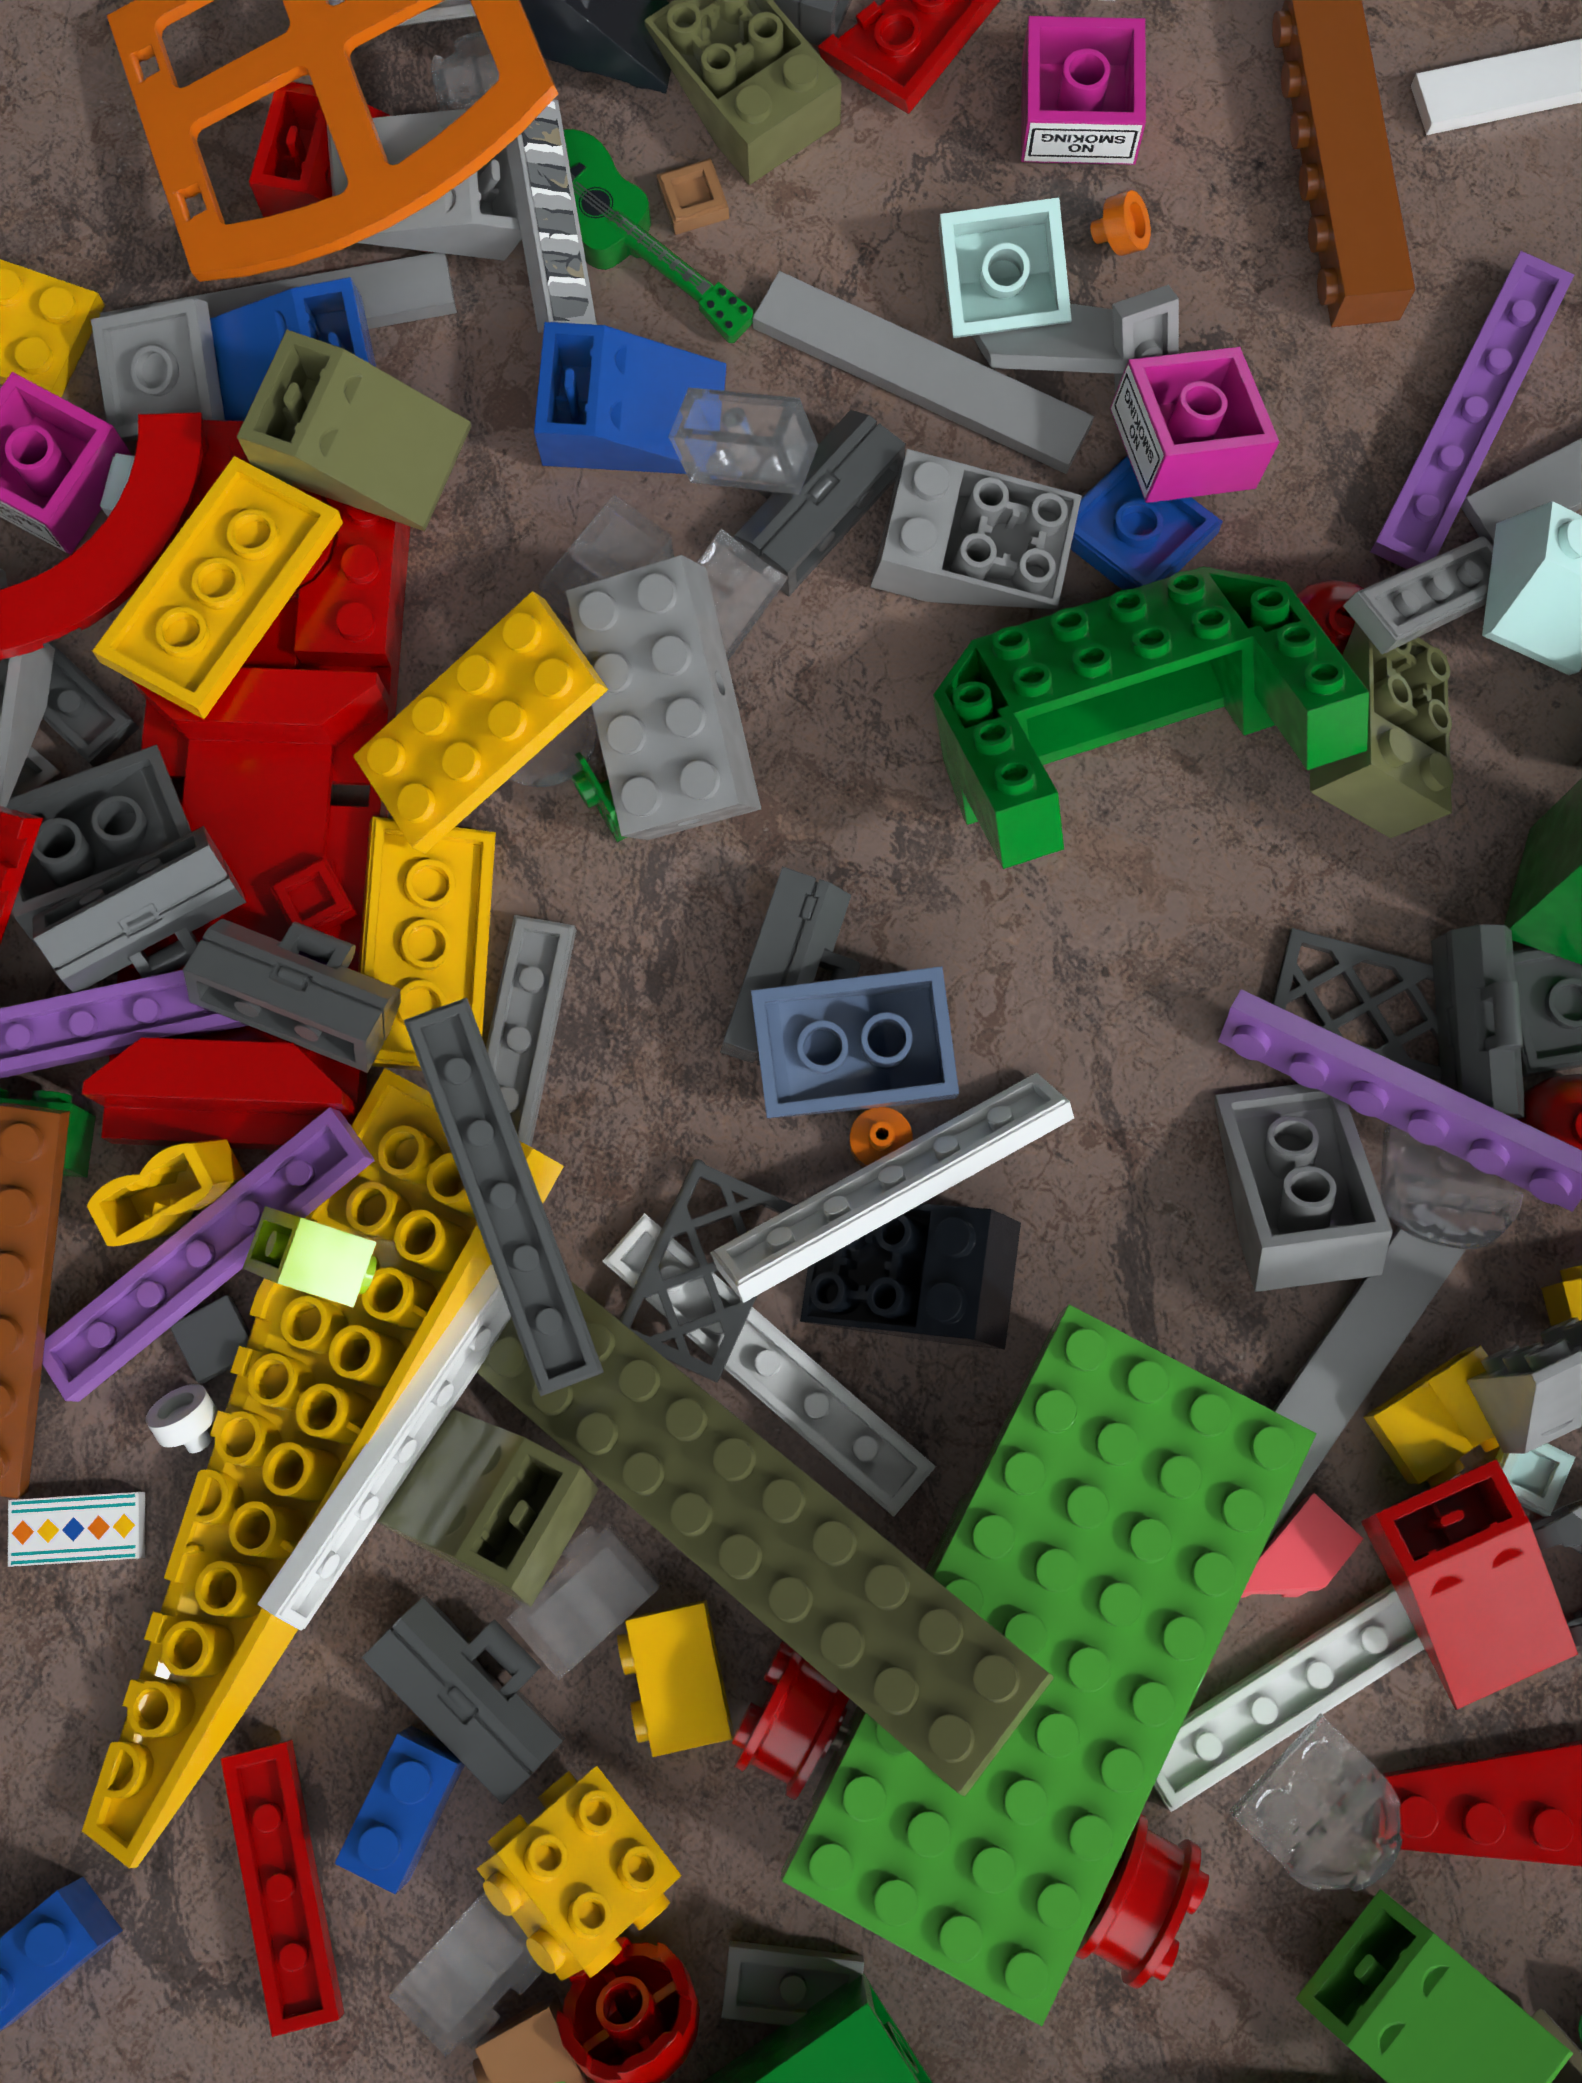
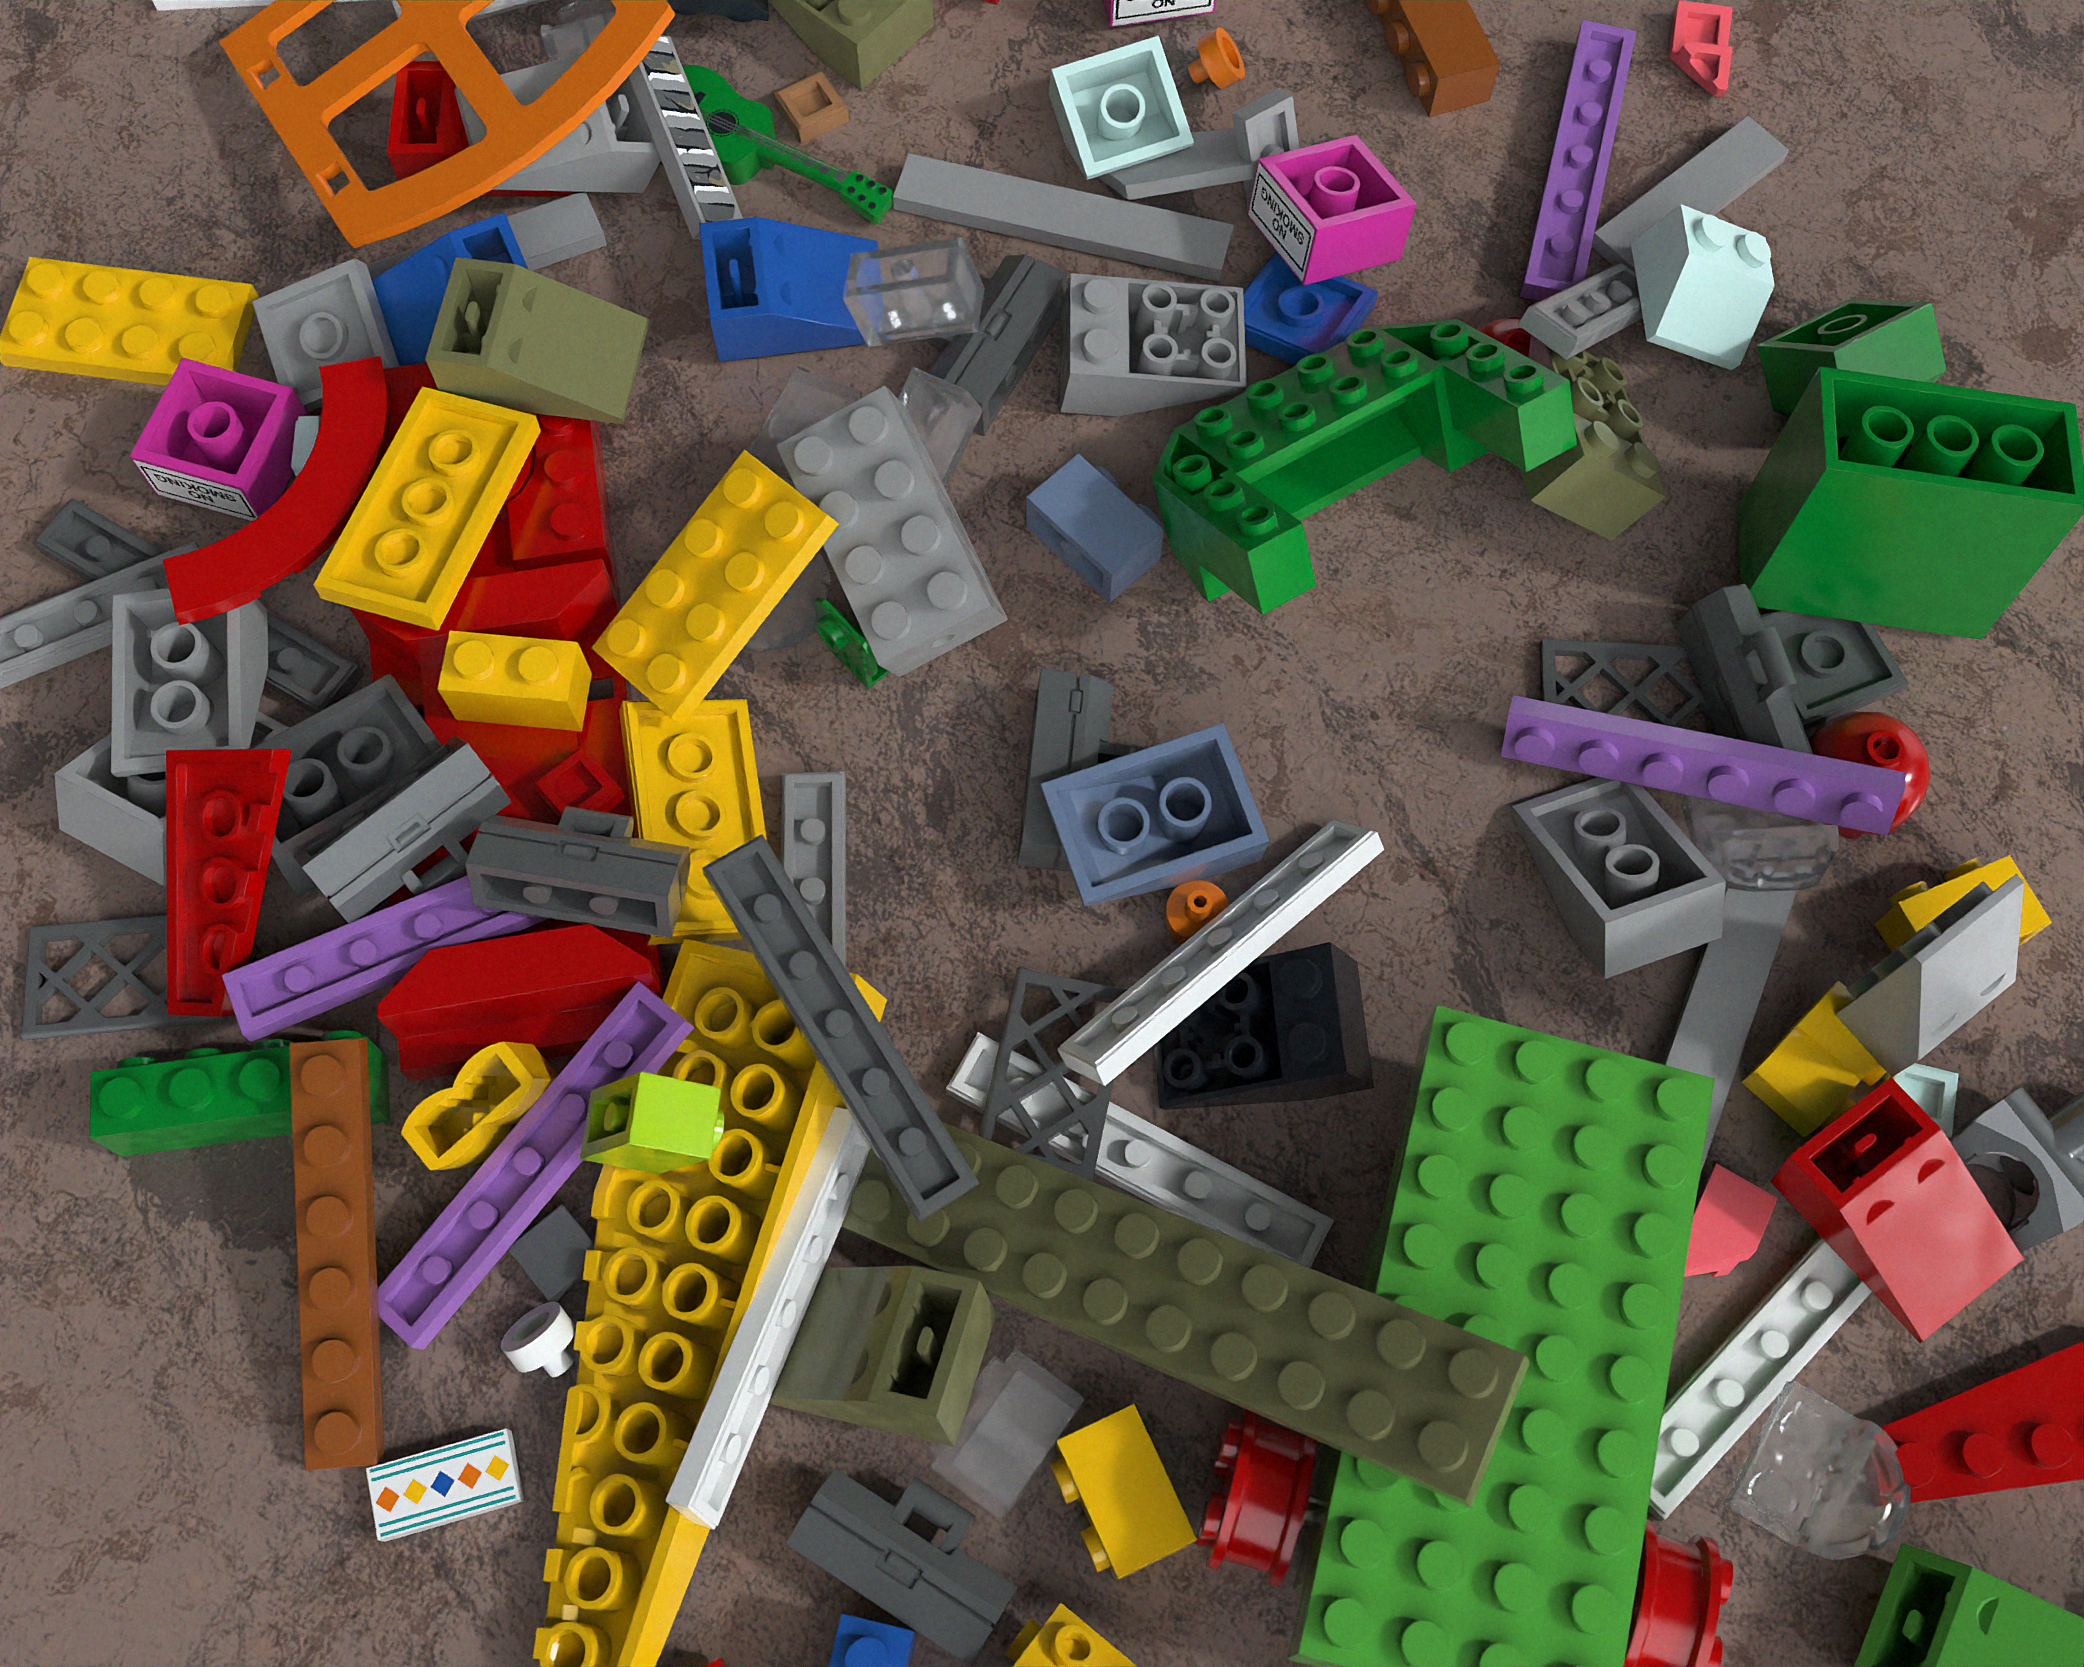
camera: 15 degrees left, 10 degrees down
none -> yellow brick [437,631,592,731]
none -> sand blue brick [1026,453,1164,603]

